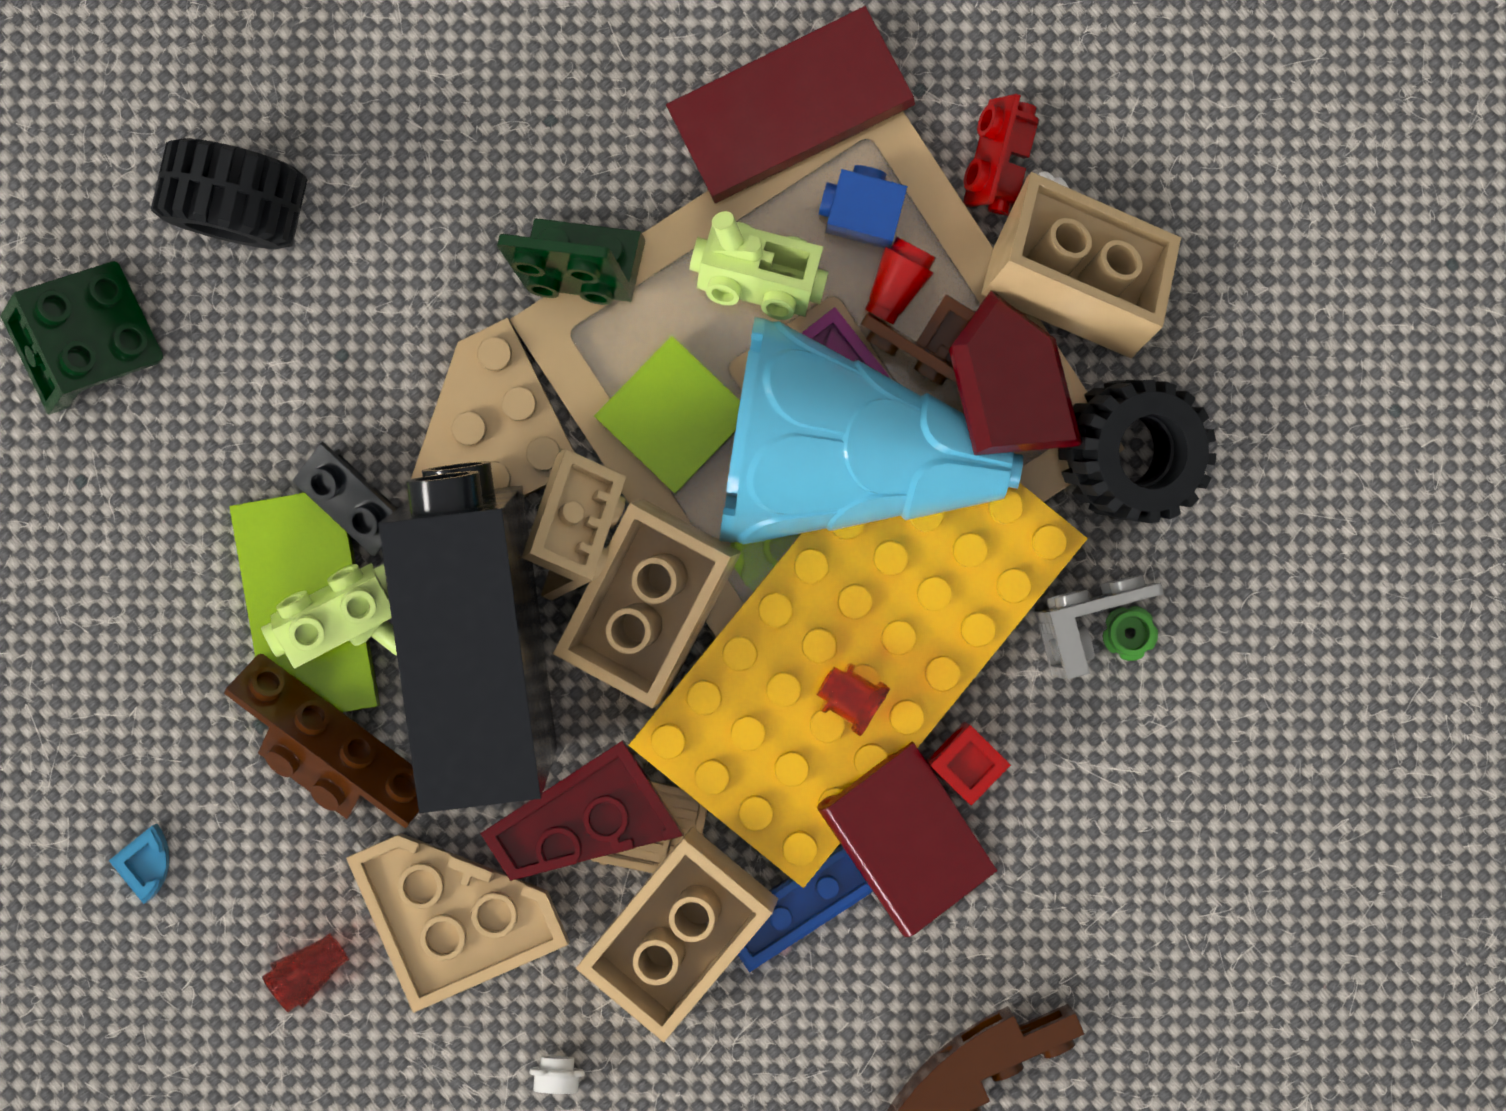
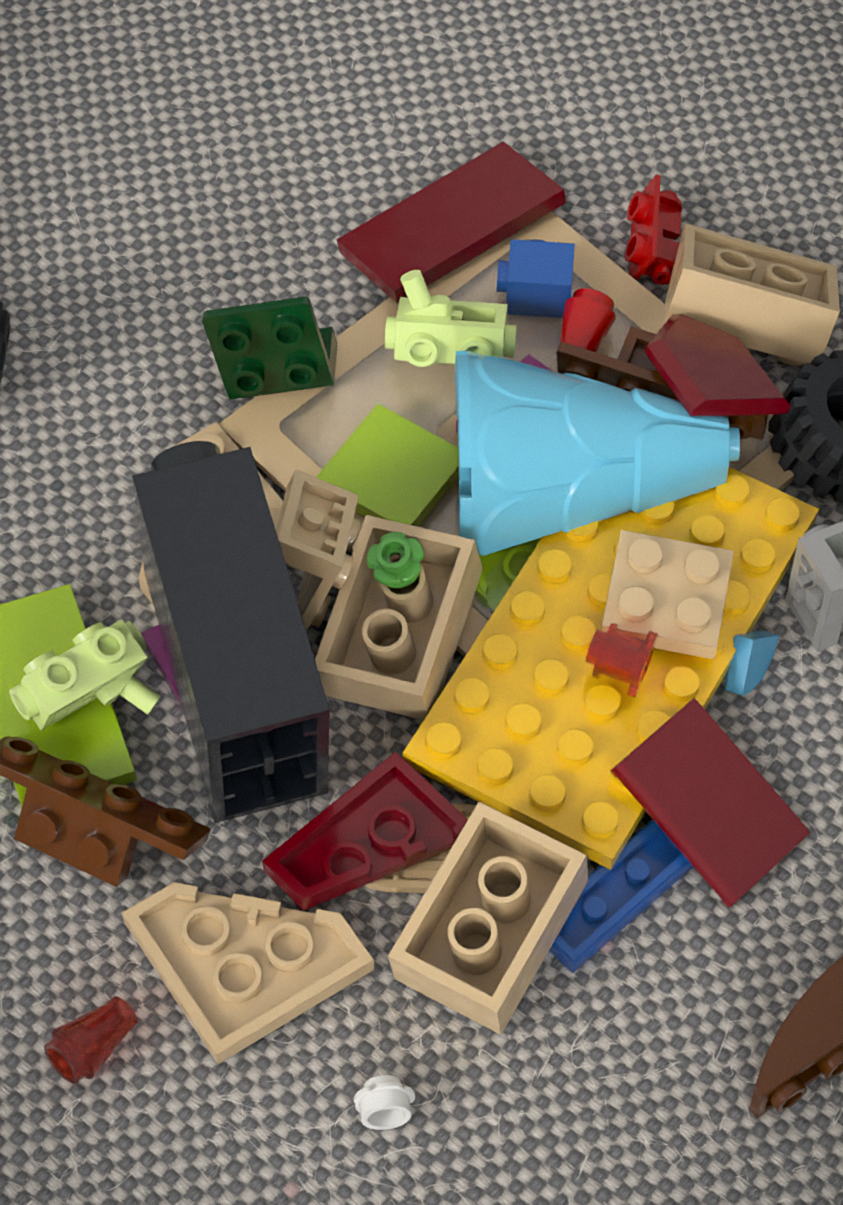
camera: 10 degrees left, 30 degrees down
black hinge [292,442,401,557] -> none
red brick [926,722,1011,806] -> none
none -> bright green plate [367,532,424,588]
none -> tan plate [600,530,734,659]
none -> dark azure tile [725,630,779,695]

